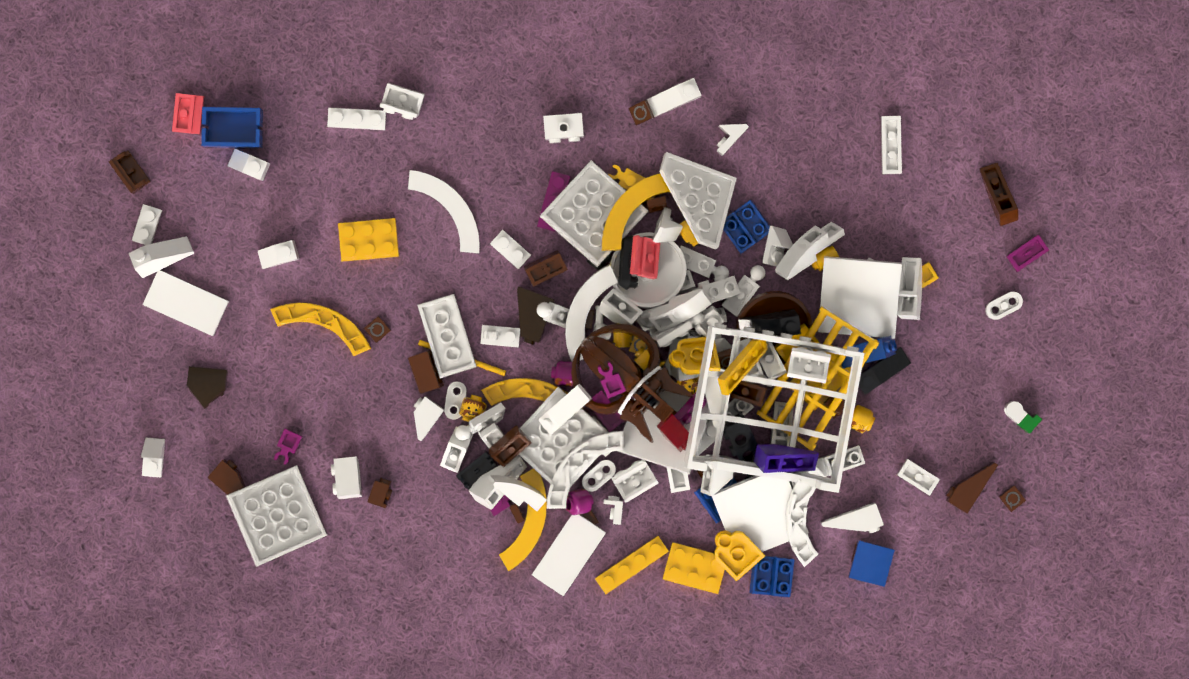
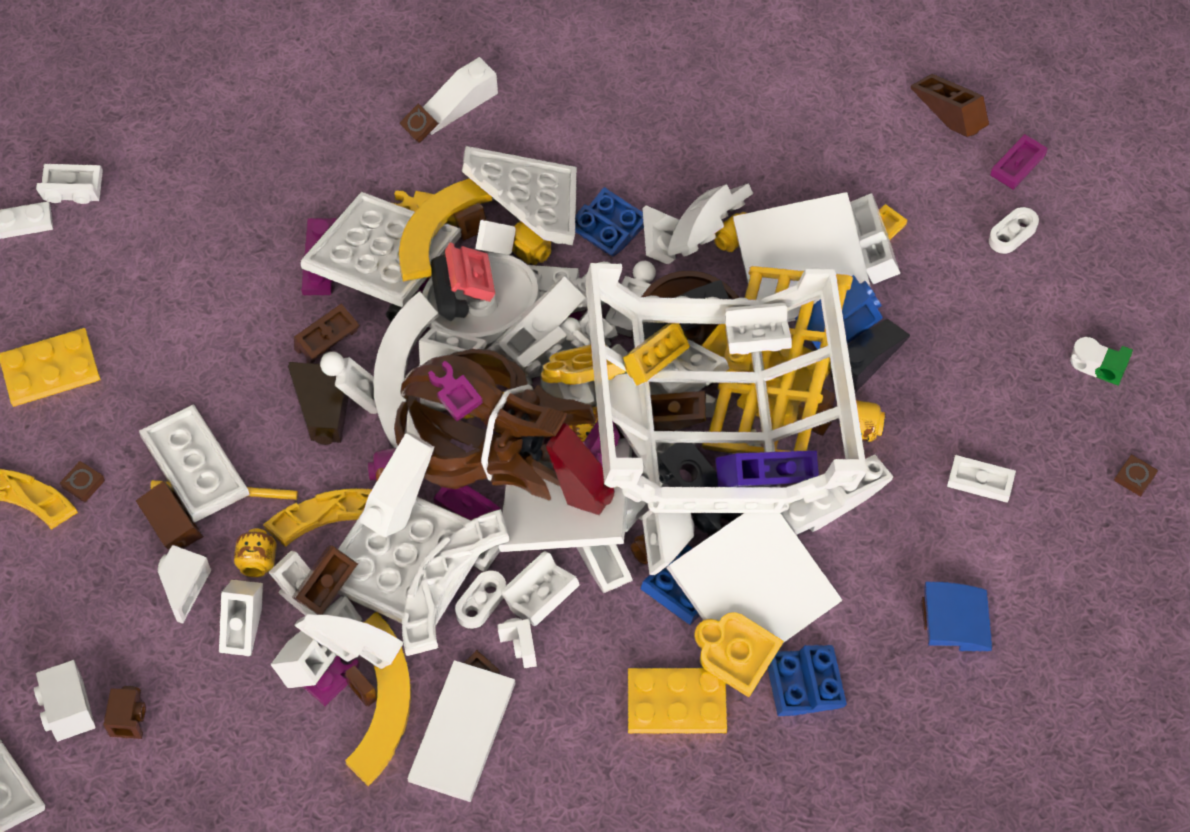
camera: 15 degrees left, 30 degrees down
white tile [408,170,480,253] -> none
white plate [444,381,467,420] -> none
white plate [455,403,505,440] -> none
black hinge [456,451,498,490] -> none
white plate [480,325,520,347] -> none
white plate [490,230,531,269] -> none
white brick [543,113,584,143] -> none
magenta head [565,489,594,515] -> none
yellow plate [595,536,669,594] -> none
white slope [717,124,749,156] -> none
white tile [786,466,826,567] -> none
white slope [820,503,884,533] -> none
white plate [881,116,902,174] -> none
reddish brown slope [945,462,998,514] -> none

